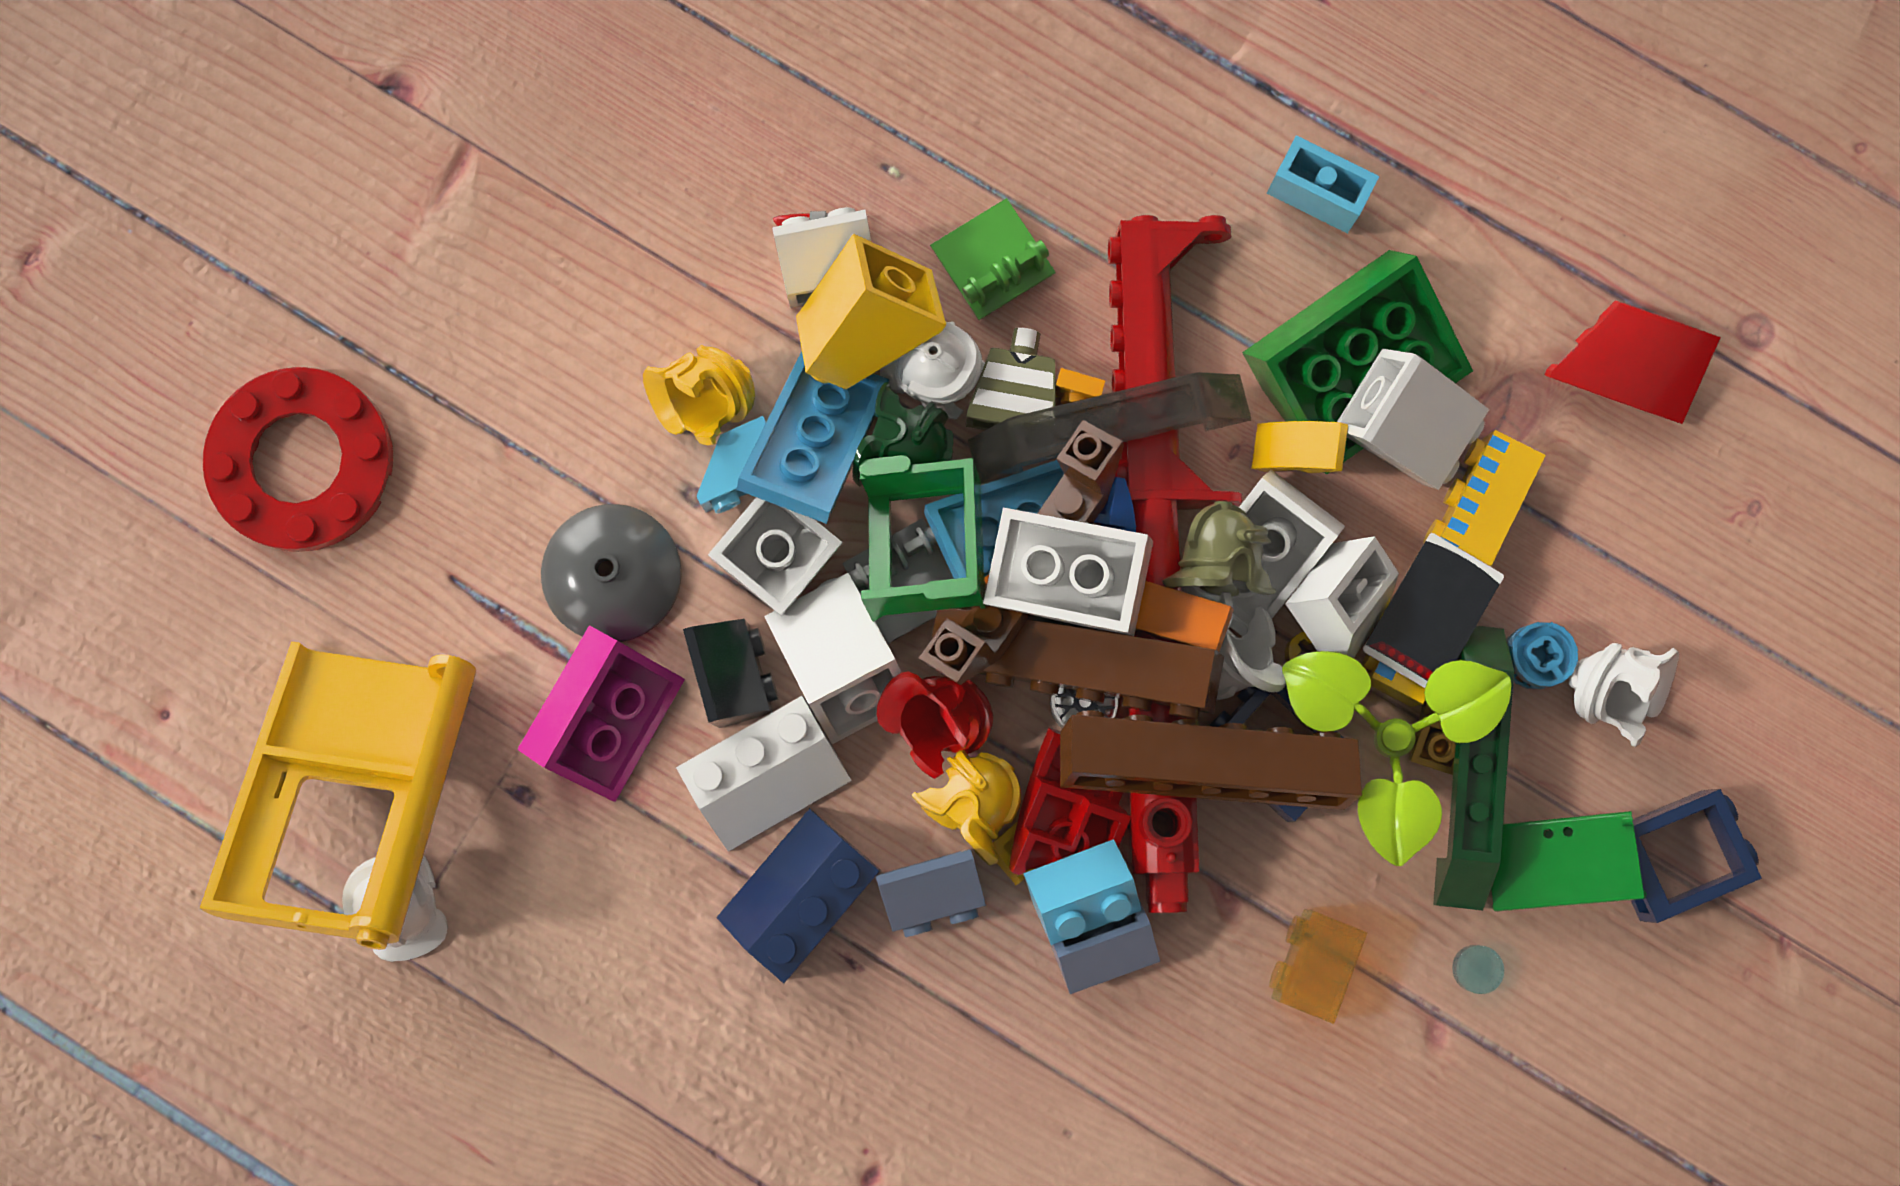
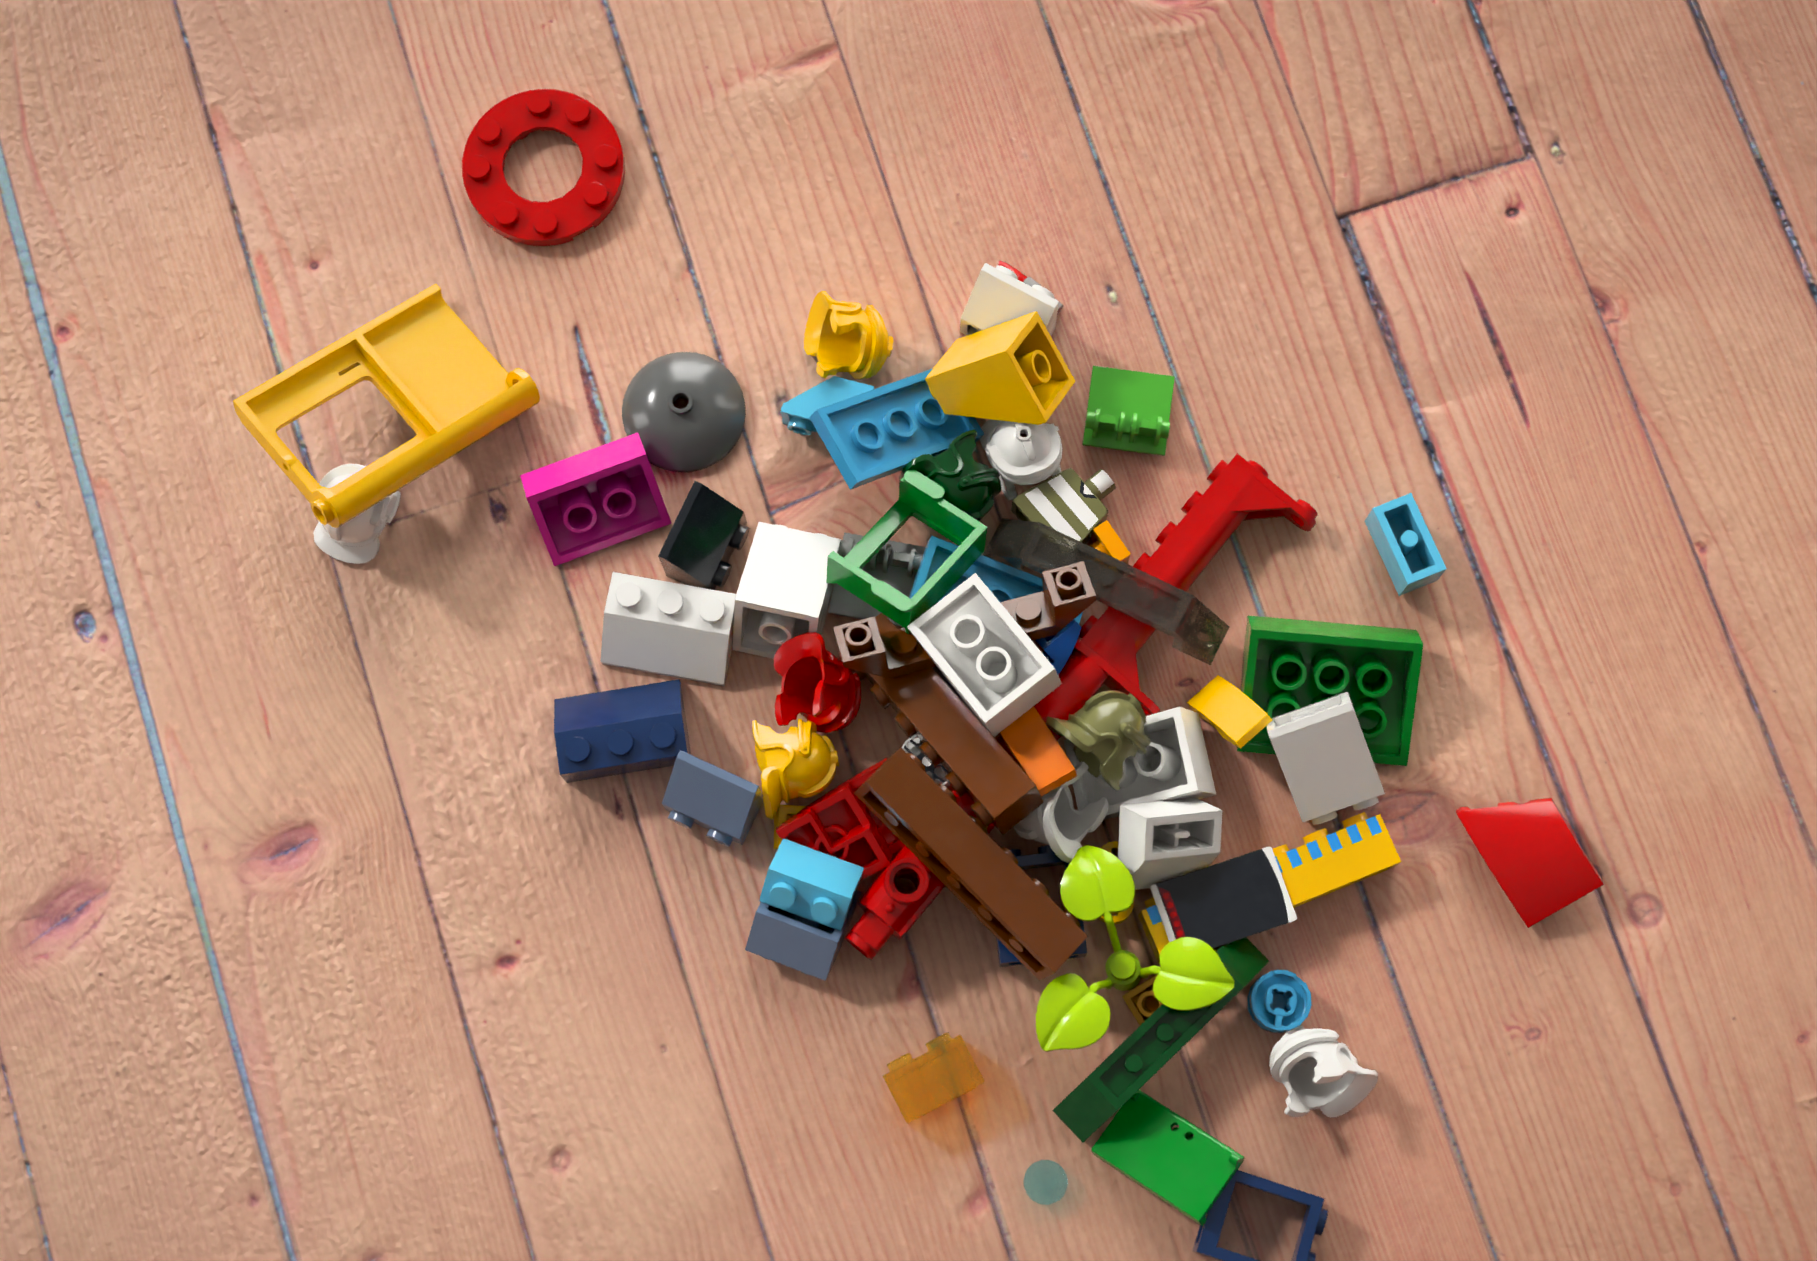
camera: 45 degrees right, 5 degrees down
white slope [708,497,843,616] -> none

